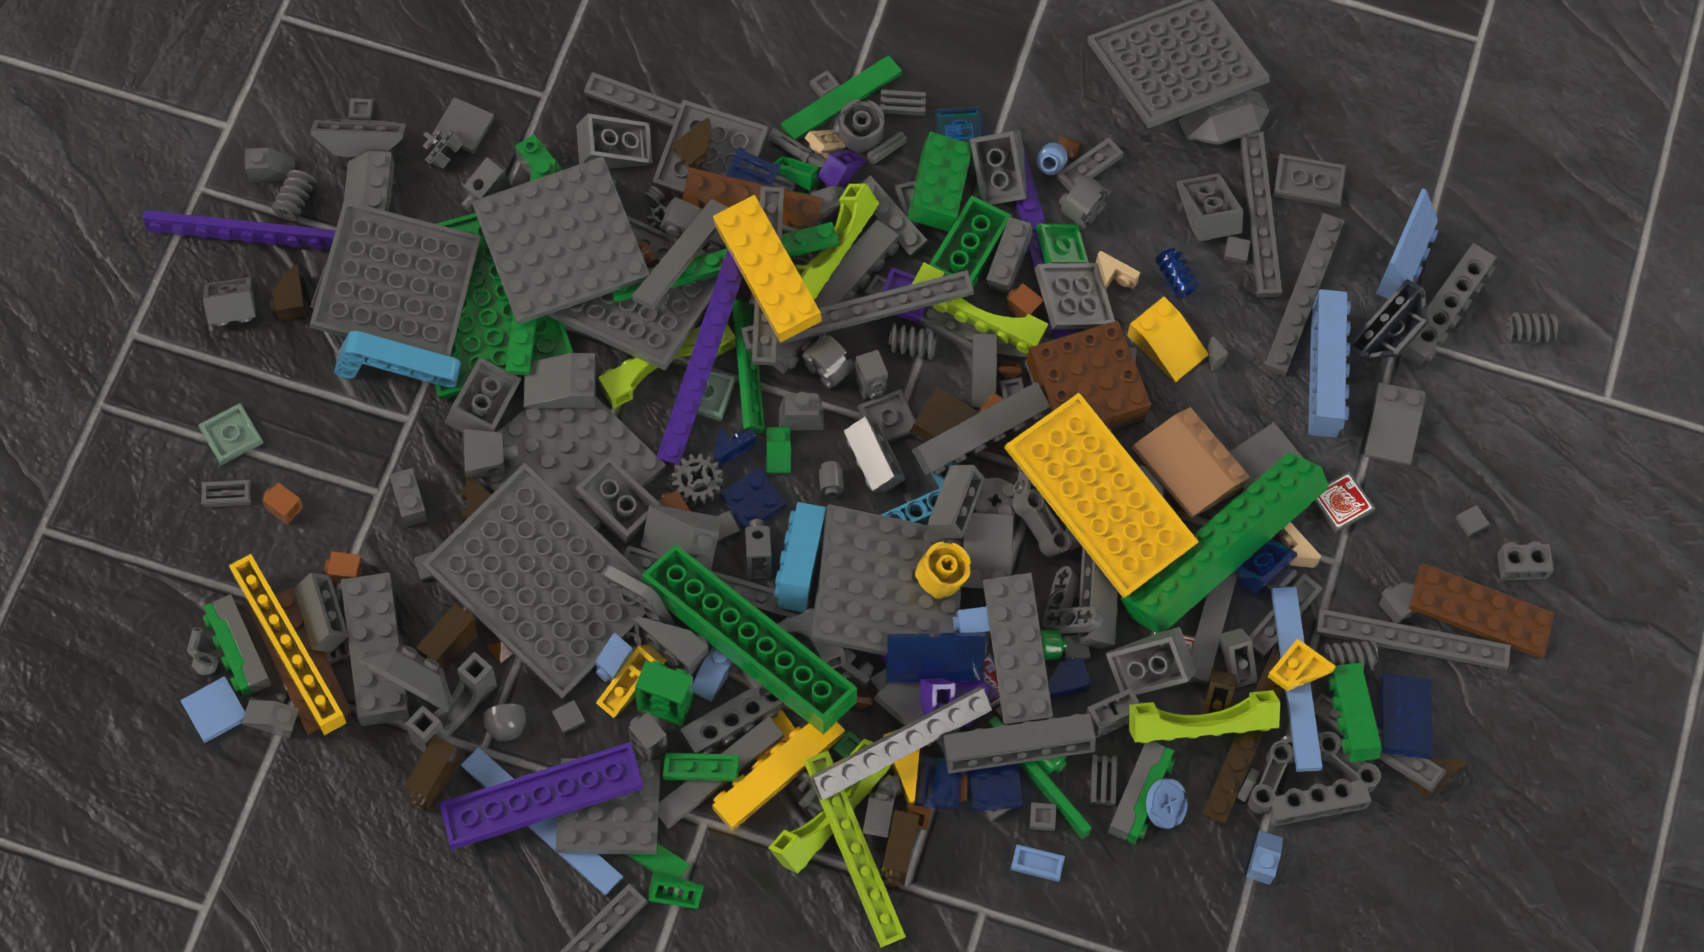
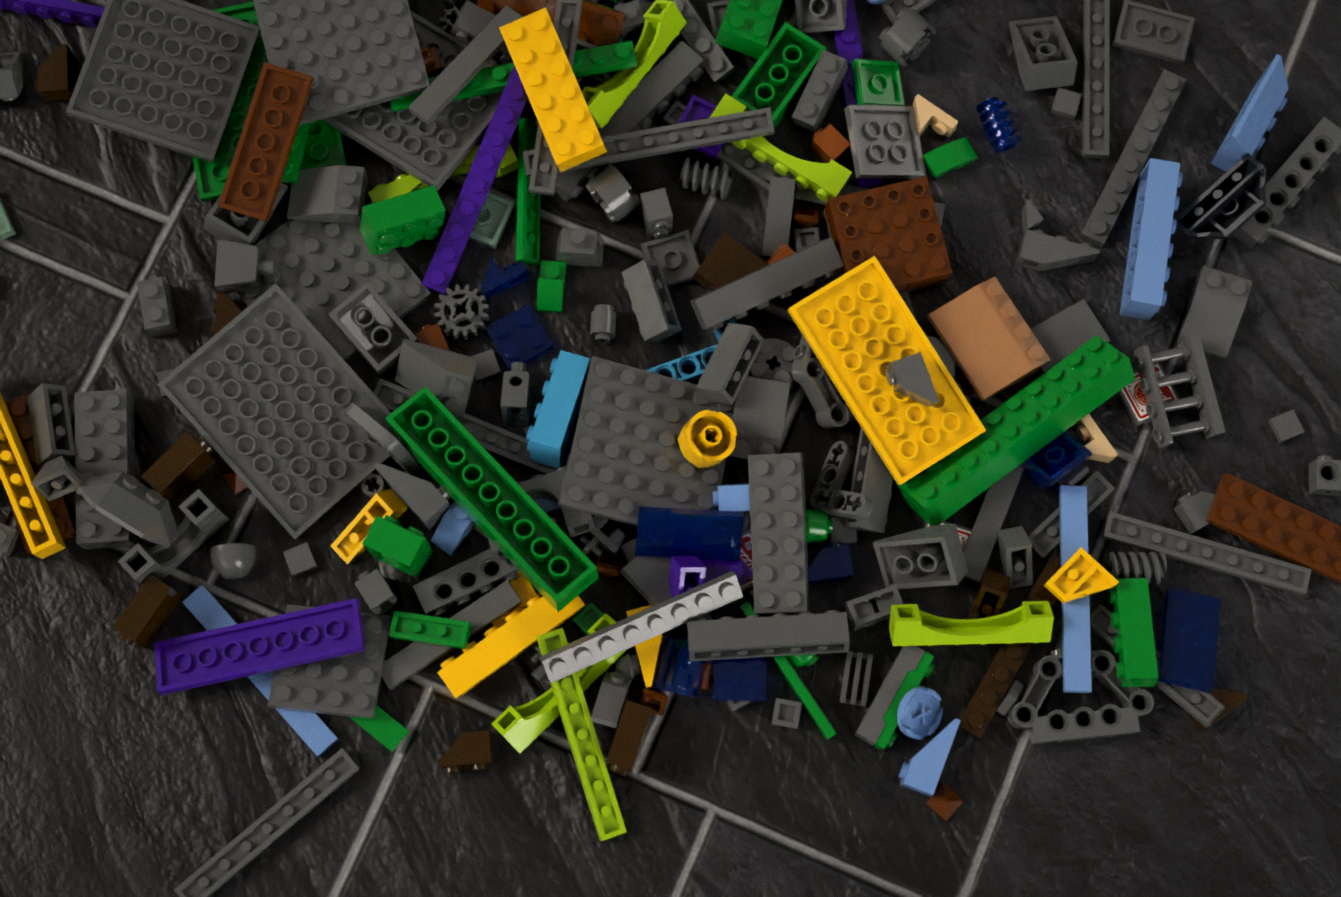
camera: 10 degrees right, 10 degrees up
dark orange brick [262,483,303,525] -> none
dark orange brick [324,551,363,584] -> none
dark azure beam [334,331,461,387] -> none
medium blue slope [595,633,633,682] -> none
green slope [648,871,704,909] -> none
medium blue tile [1010,844,1065,882] -> none
yellow slope [1127,297,1209,383] -> none
medium blue slope [1246,830,1283,885] -> none
none -> dark grey slope [31,456,84,501]
none -> reddish brown plate [218,62,314,222]
none -> green brick [360,185,446,255]
none -> dark brown slope [438,730,494,773]
none -> dark grey slope [885,352,939,407]
none -> medium blue slope [898,718,961,797]
none -> green slope [923,137,978,179]
none -> reddish brown slope [926,783,964,821]
none -> dark grey slope [1015,229,1100,271]
none -> dark grey fence [1133,334,1225,448]

